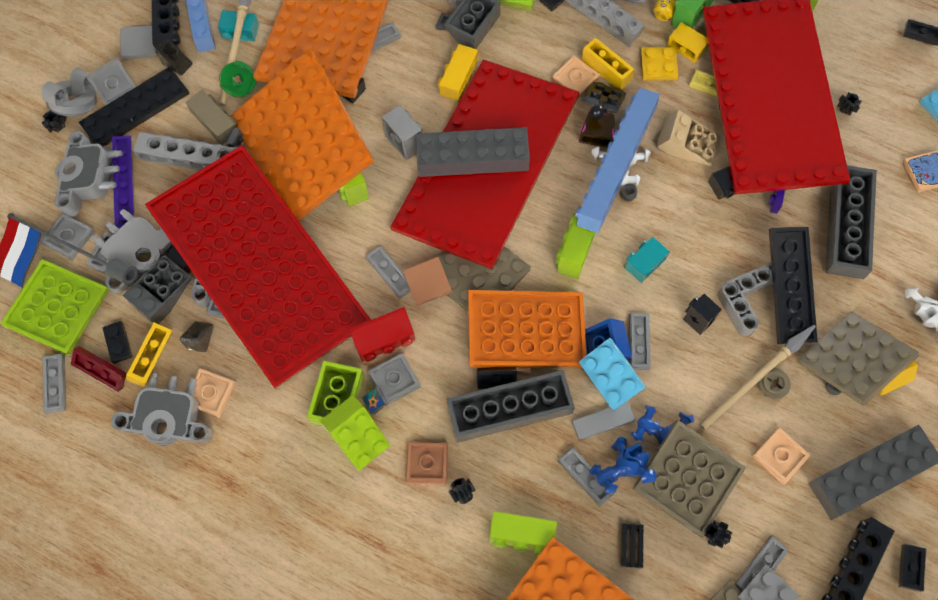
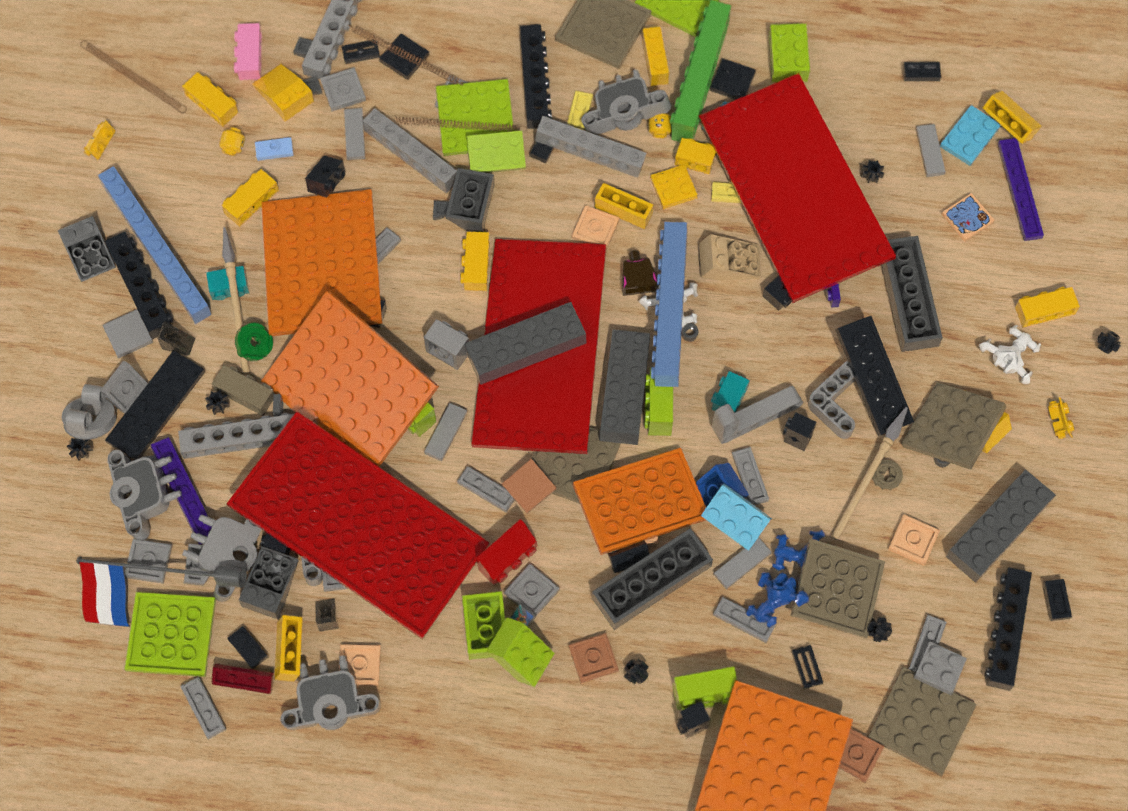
camera: 20 degrees left, 0 degrees up
black plate [584,82,627,119] -> none
none -> black gear [205,390,229,415]
none -> light grey tile [424,403,467,461]
none -> dark grey brick [600,329,650,445]
none -> black brick [676,701,711,739]
none -> light grey beam [712,386,803,444]
none -> light grey tile [916,124,945,177]

